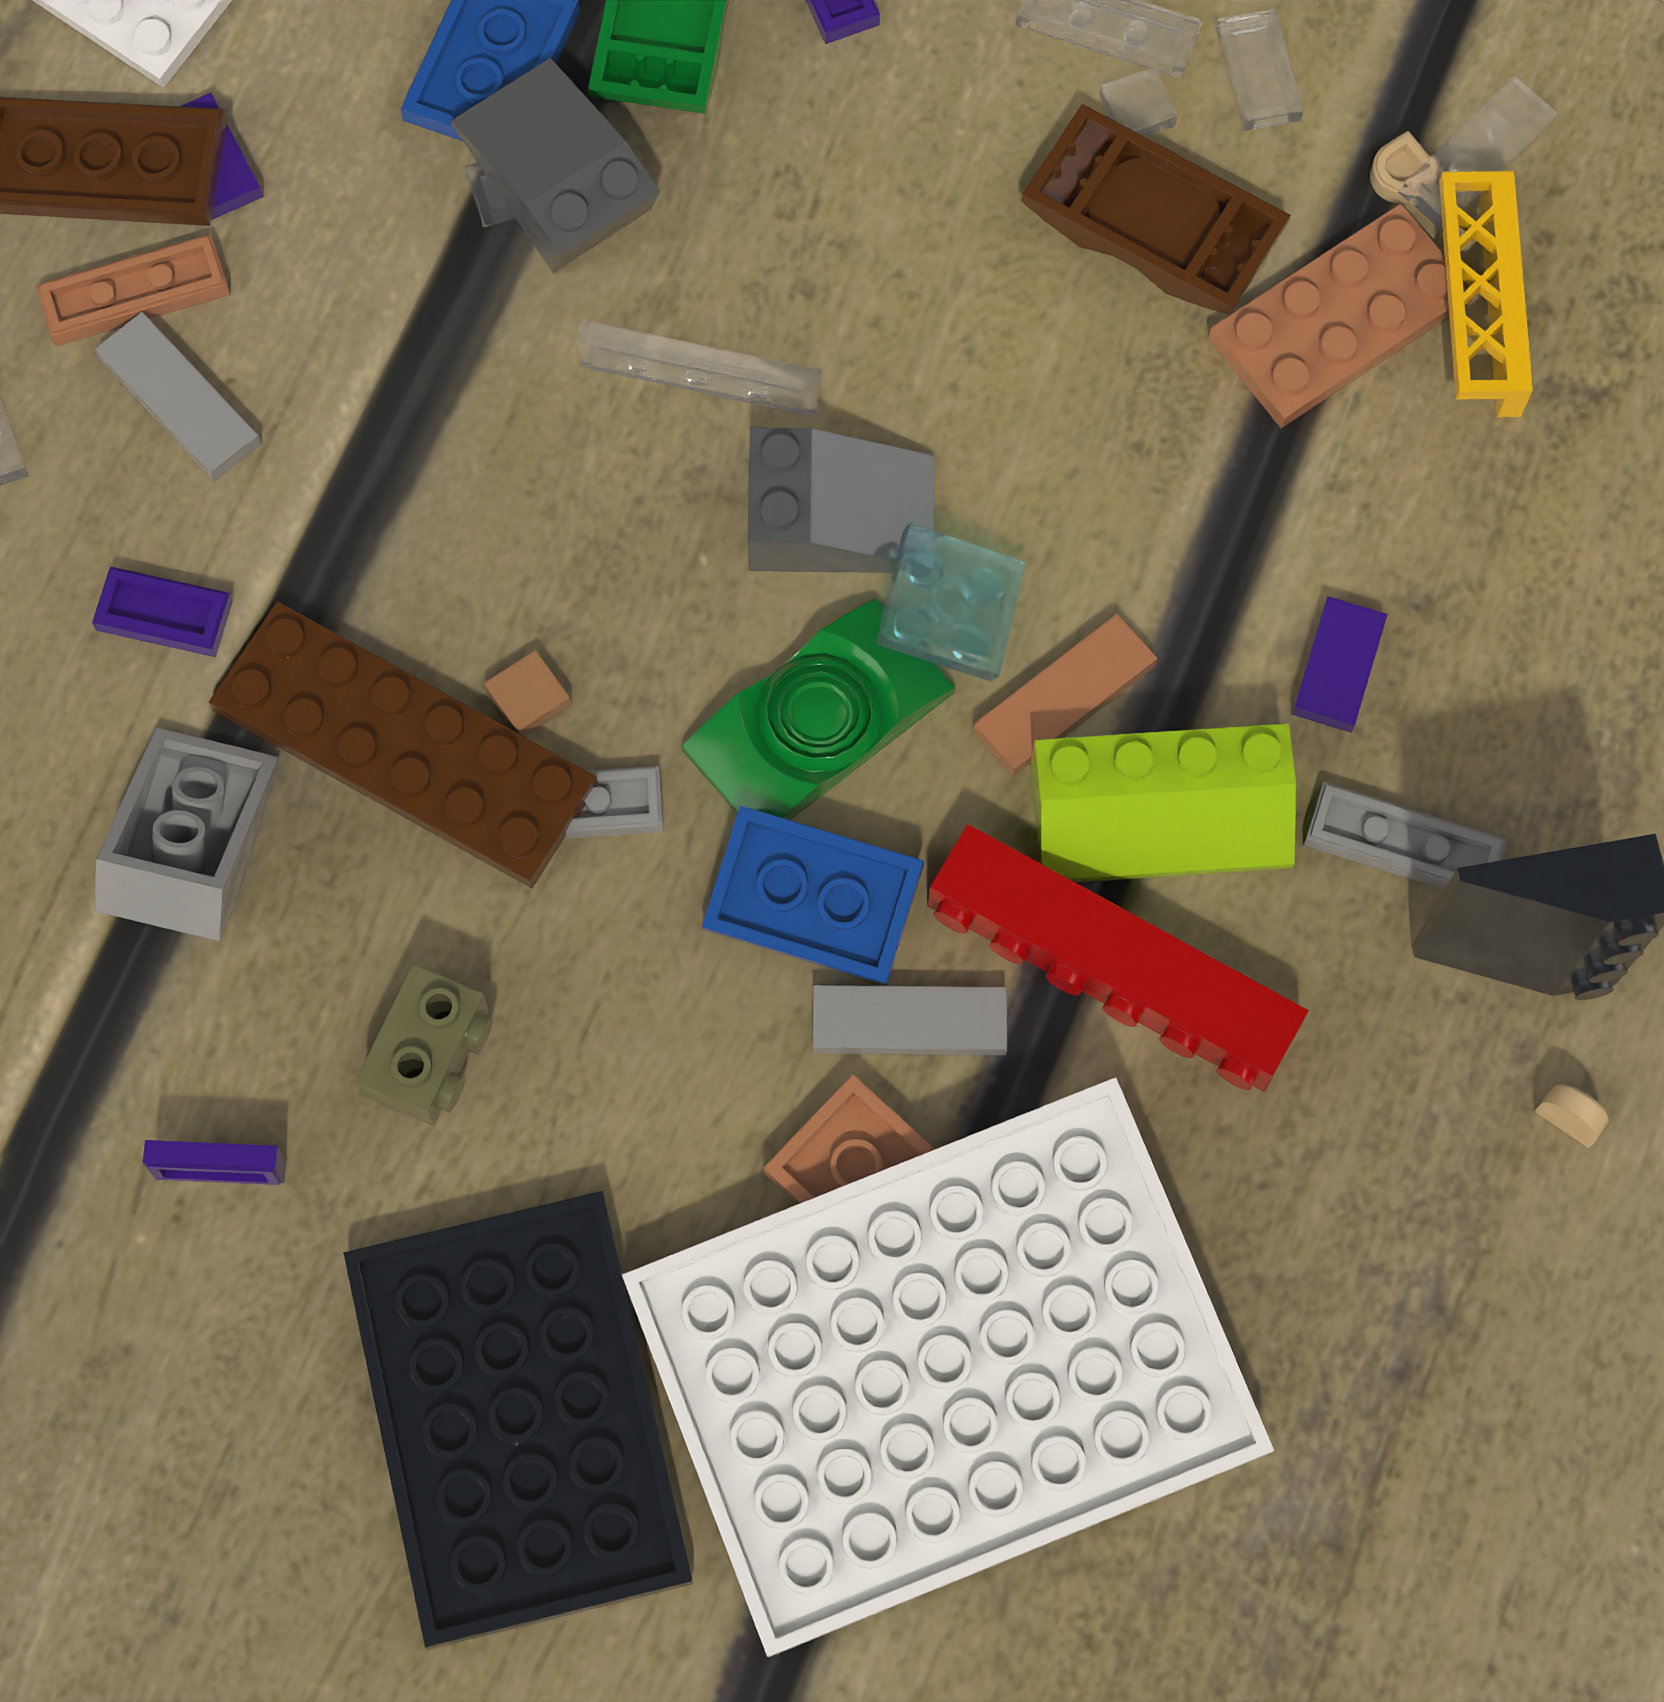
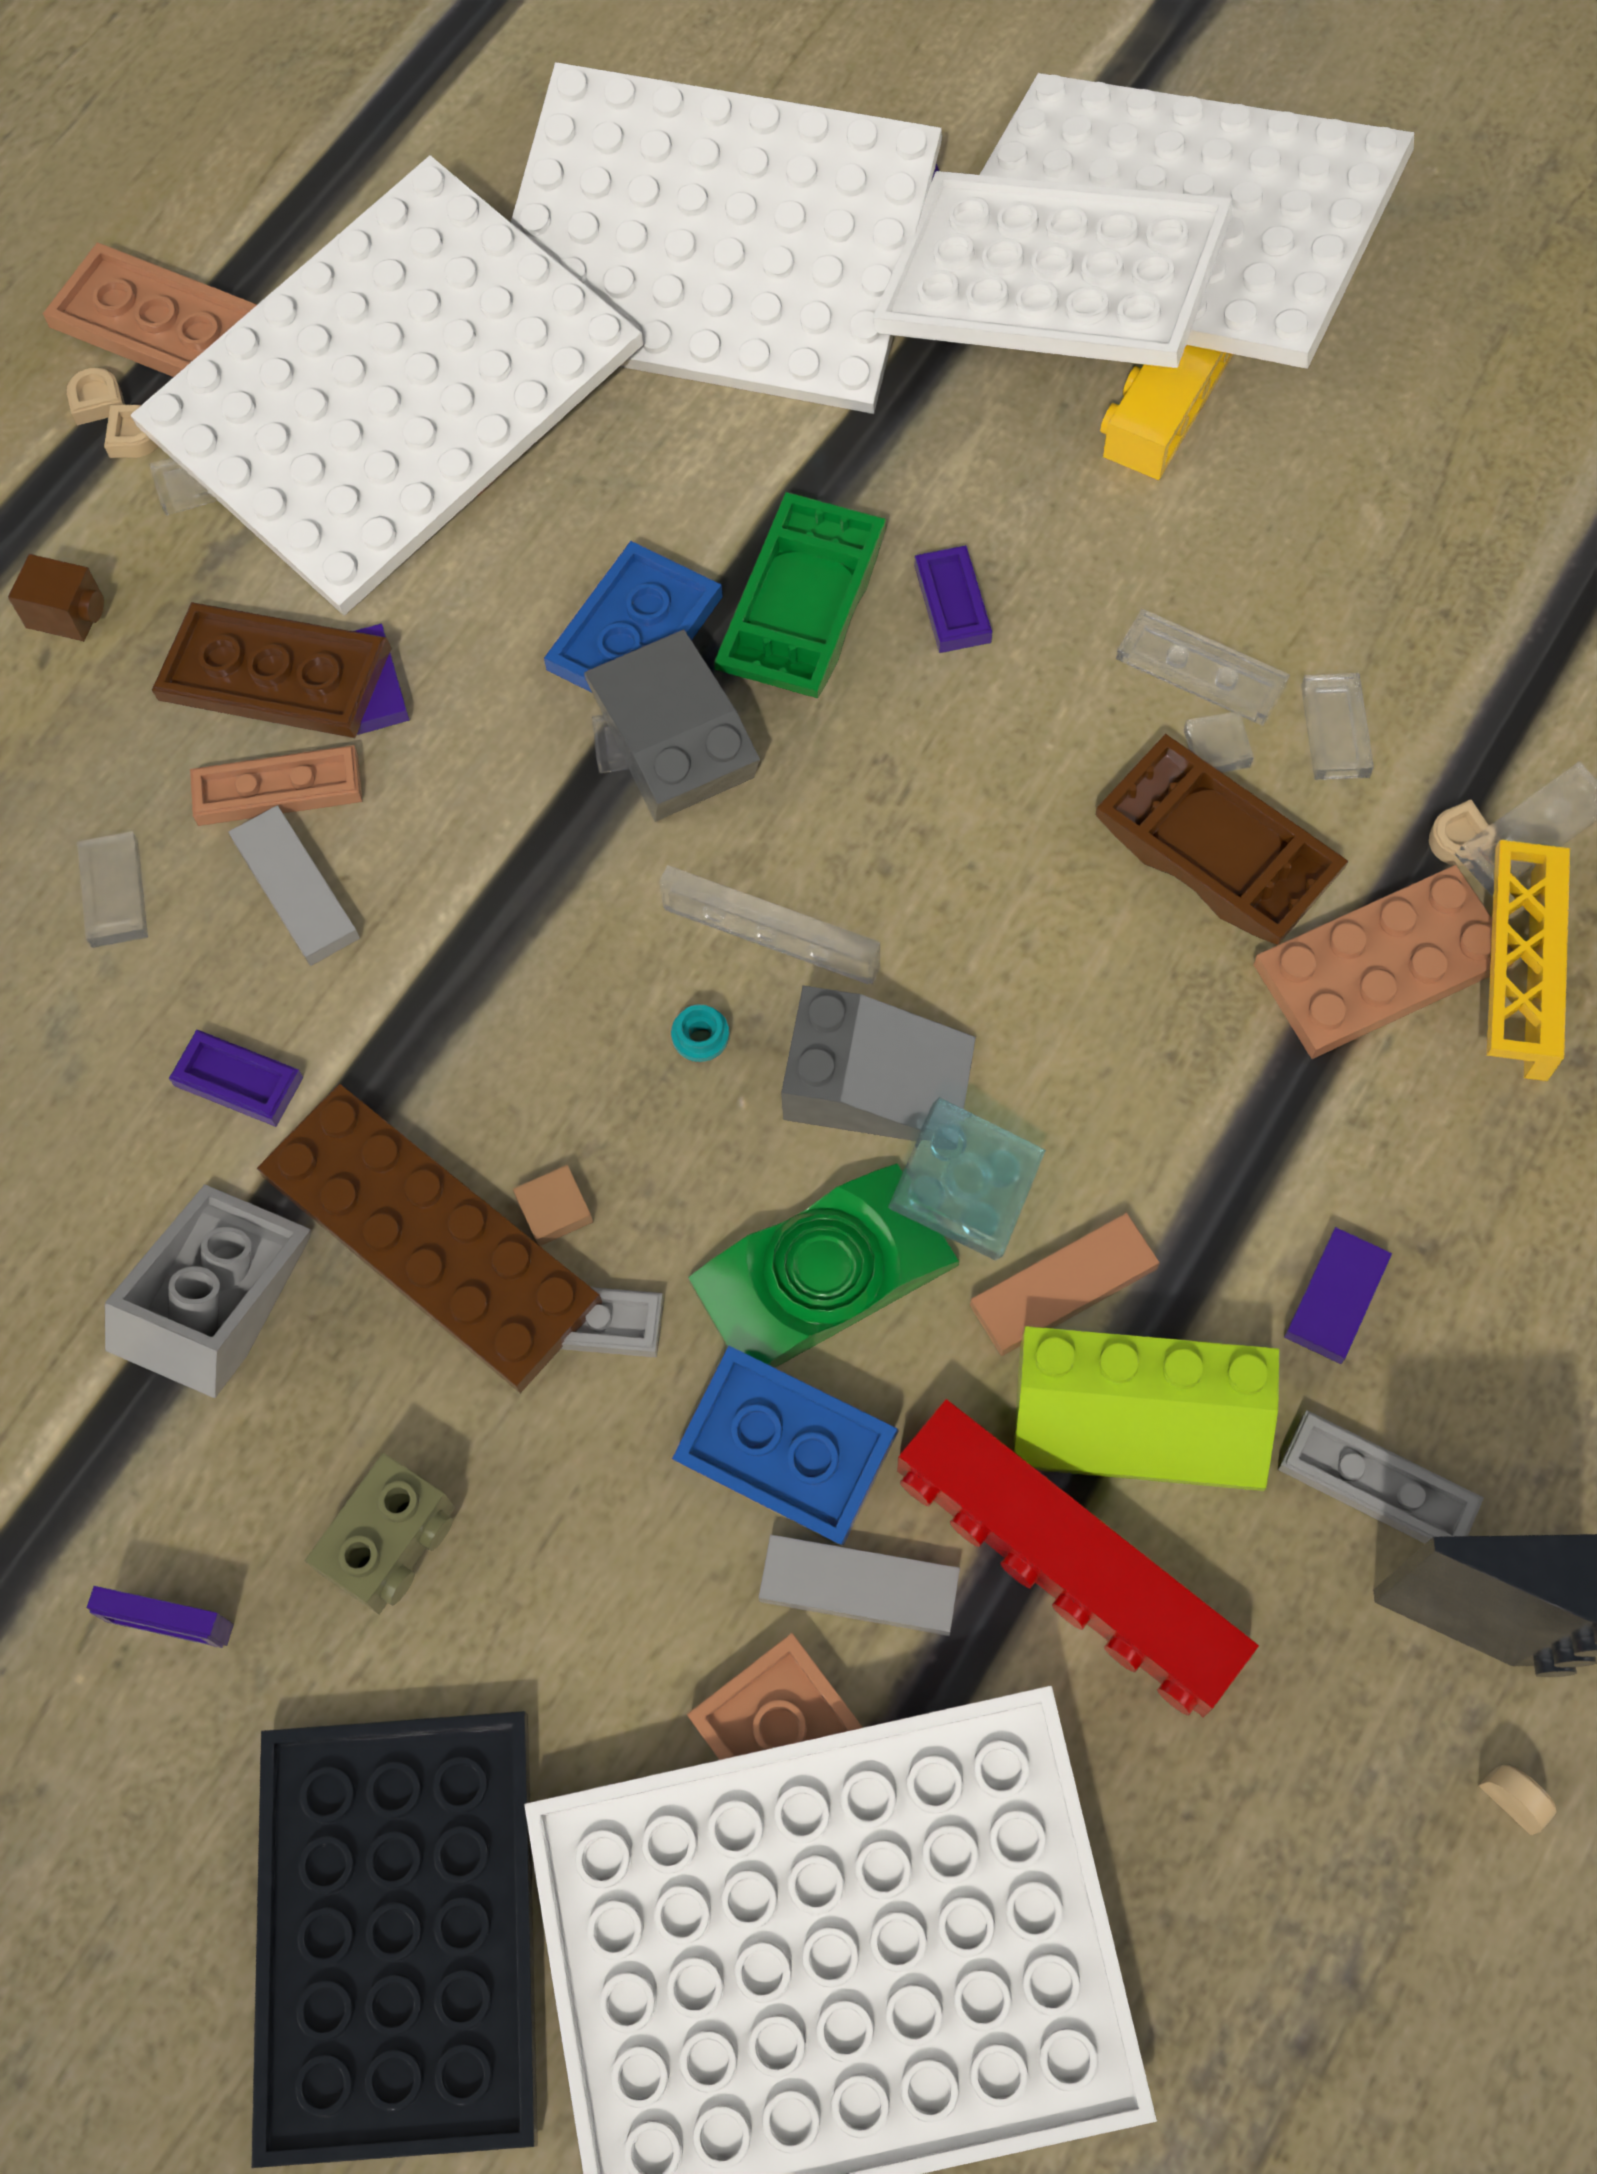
camera: 15 degrees right, 5 degrees down
none -> teal plate [671,1005,730,1062]

